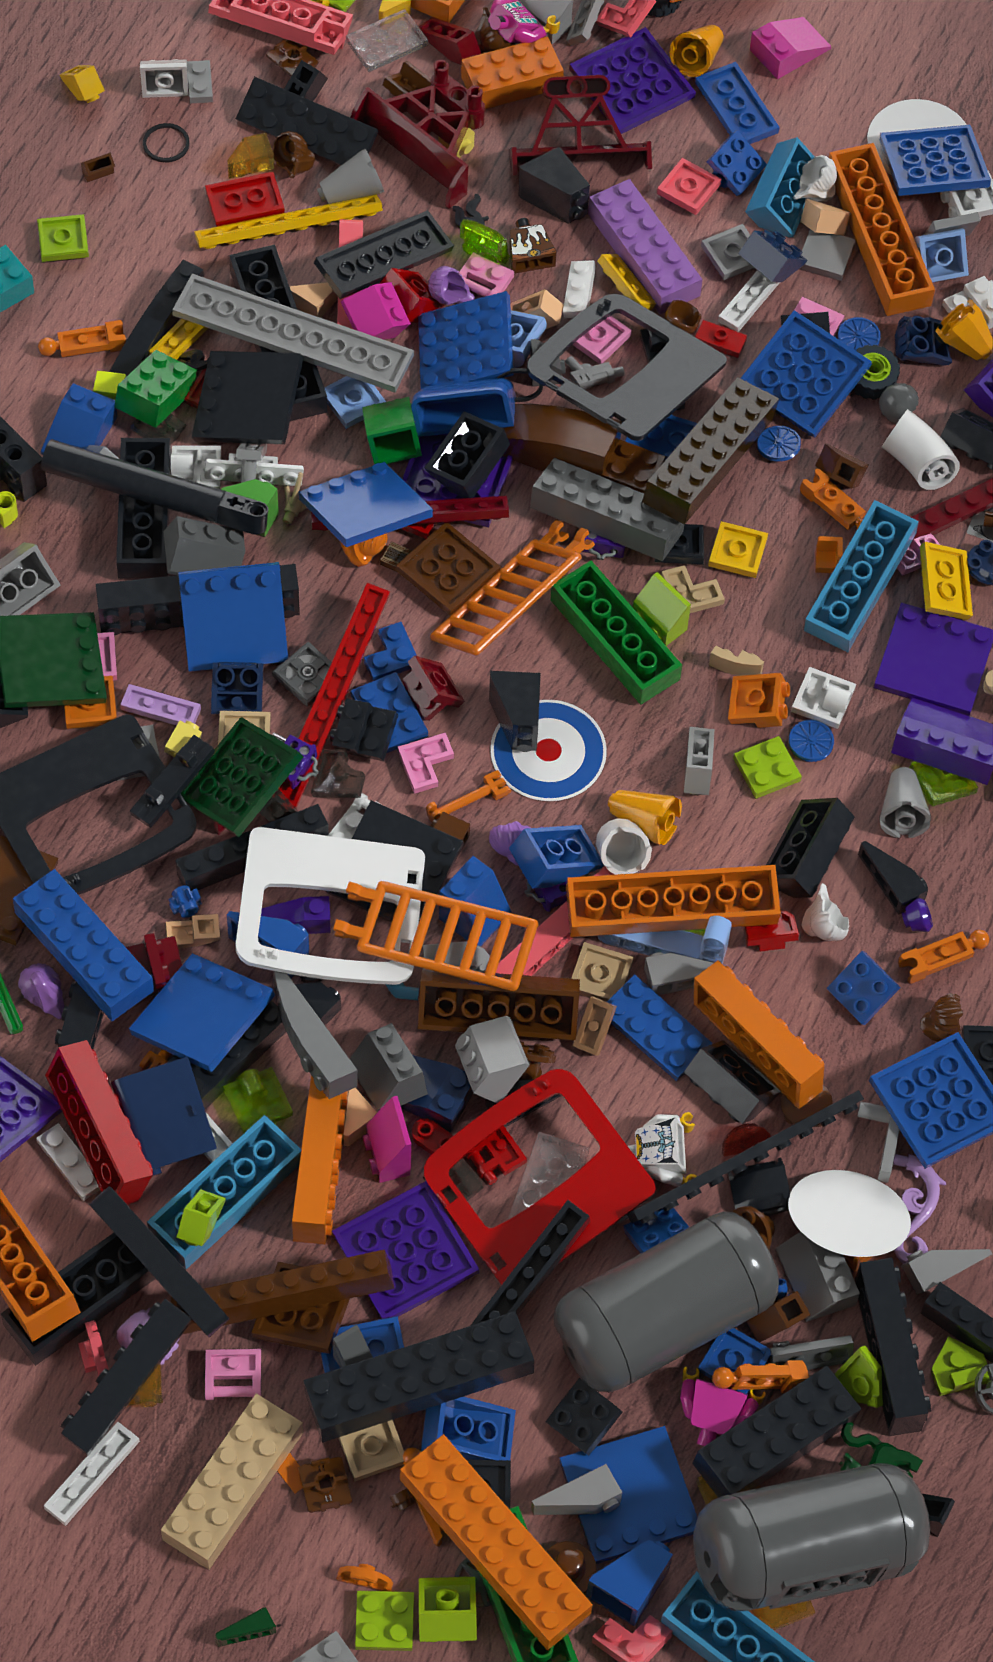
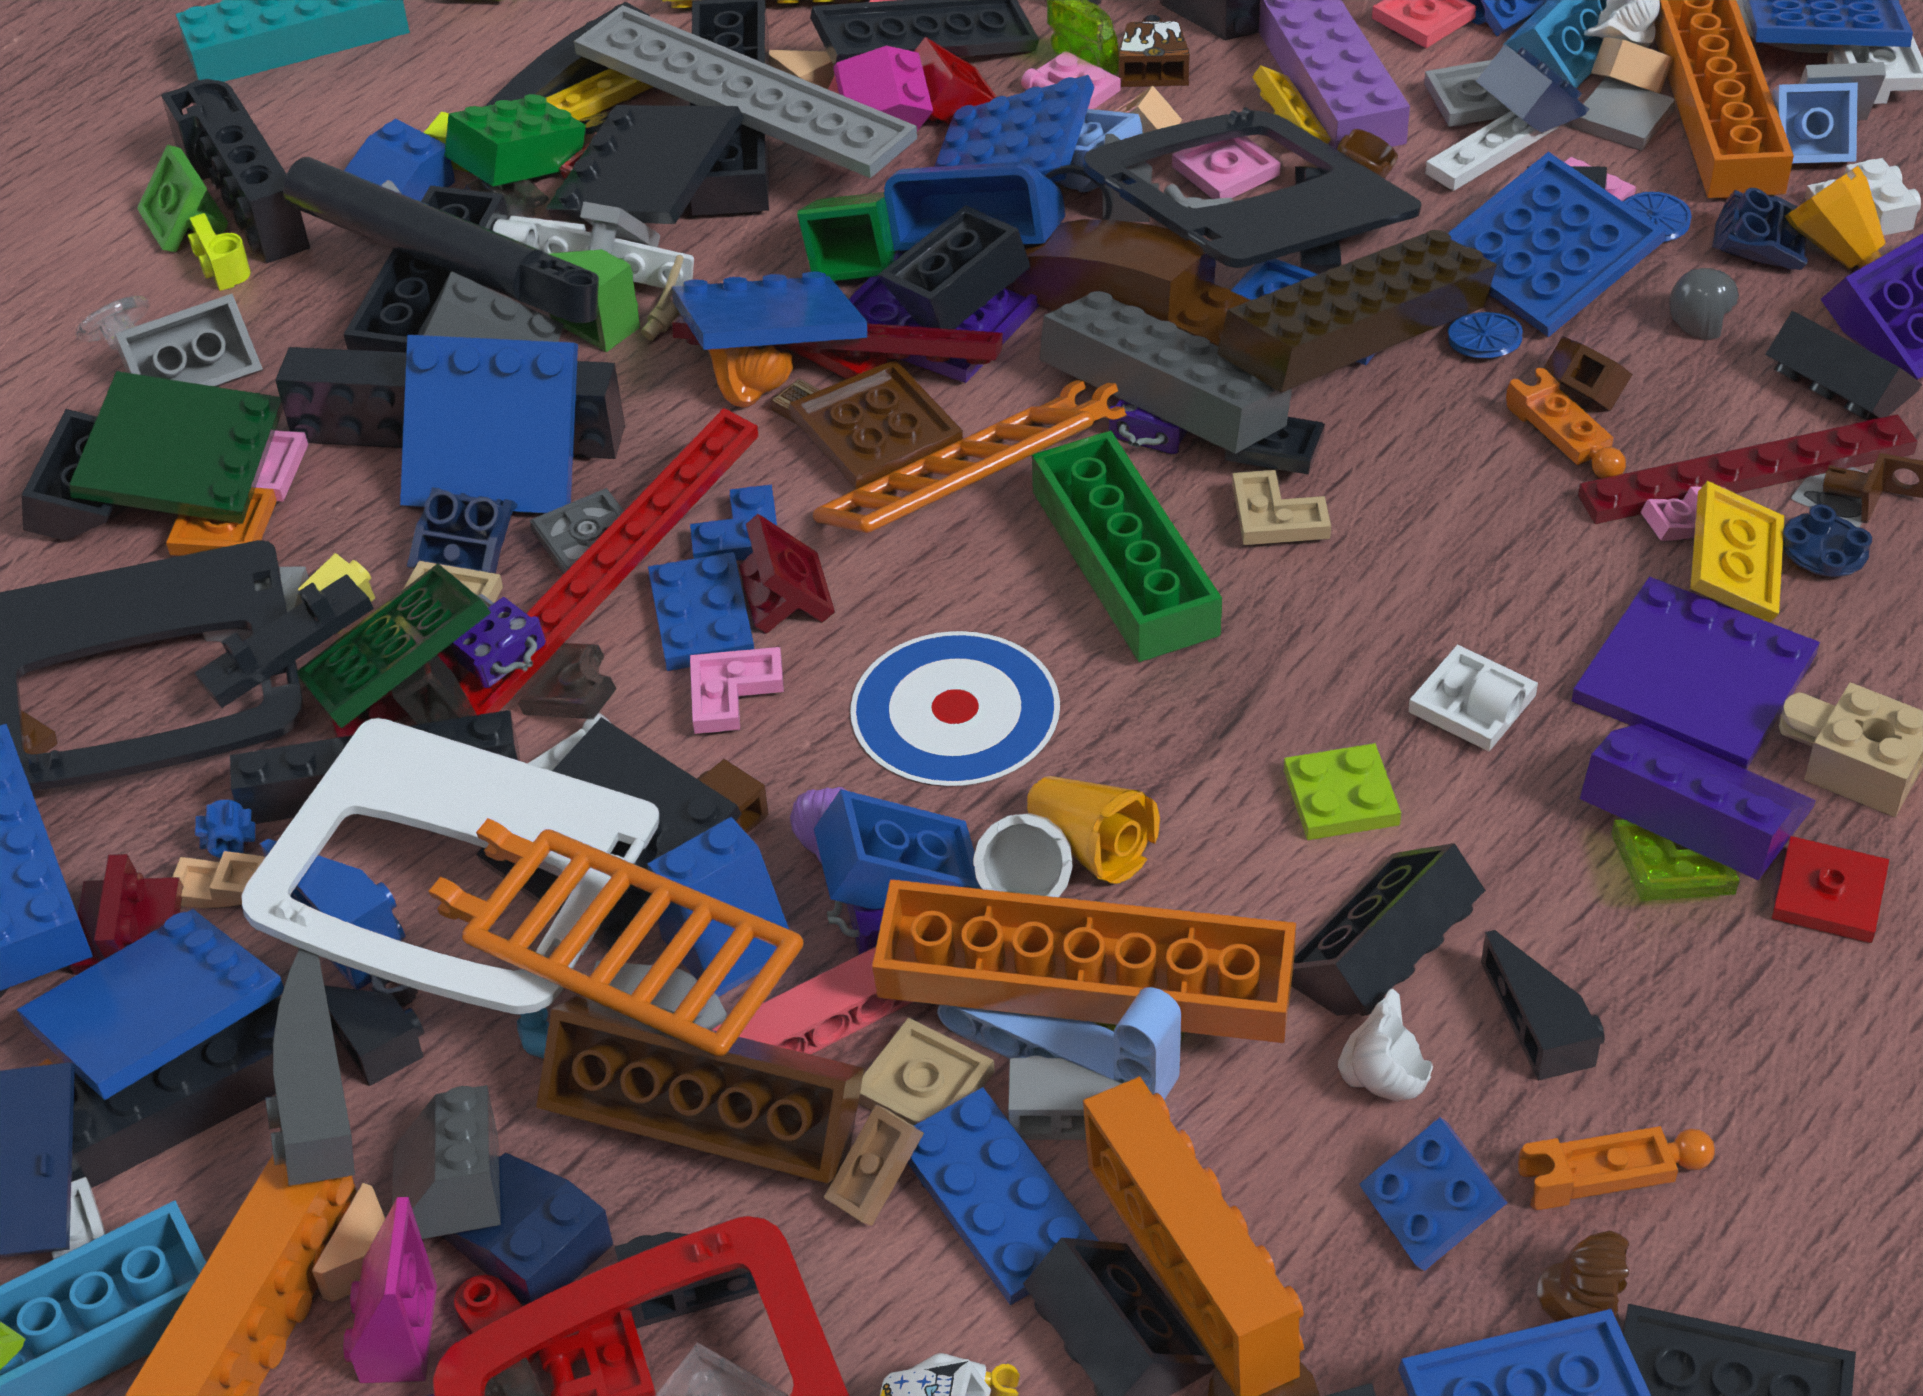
camera: 20 degrees right, 15 degrees down
orange plate [38,320,126,357] -> none
lavender plate [120,684,201,726] -> none
clear neon green plate [223,1067,293,1134] -> none
dark purple slope [261,896,331,934] -> none
light blue tile [324,376,386,429] -> none
black plate [330,698,398,762] -> none
orange hinge [426,770,511,822] -> none
medium lavender hair [428,266,475,305] -> none
light grey slope [455,1016,529,1103] -> none
black slope [489,670,541,752] -> none
reddish brown plate [518,1041,556,1080] -> none
white plate [563,260,596,318] -> none
lime slope [633,572,691,646] -> none
light grey slope [684,727,715,796] -> none
red plate [695,320,747,358] -> none
yellow plate [708,521,768,578] -> none
tan slope [709,646,764,676] -> none
orange plate [728,673,790,728] -> none
red plate [743,910,799,952] -> none
blue wheel [789,720,834,762] -> none
dark azure brick [804,500,919,653] -> none
orange panel [815,536,843,573] -> none
black wheel [853,345,900,400] -> none
light grey cone [880,767,931,838] -> none
white brick [881,409,960,490] -> none
dark purple cone [902,898,933,932] -> none

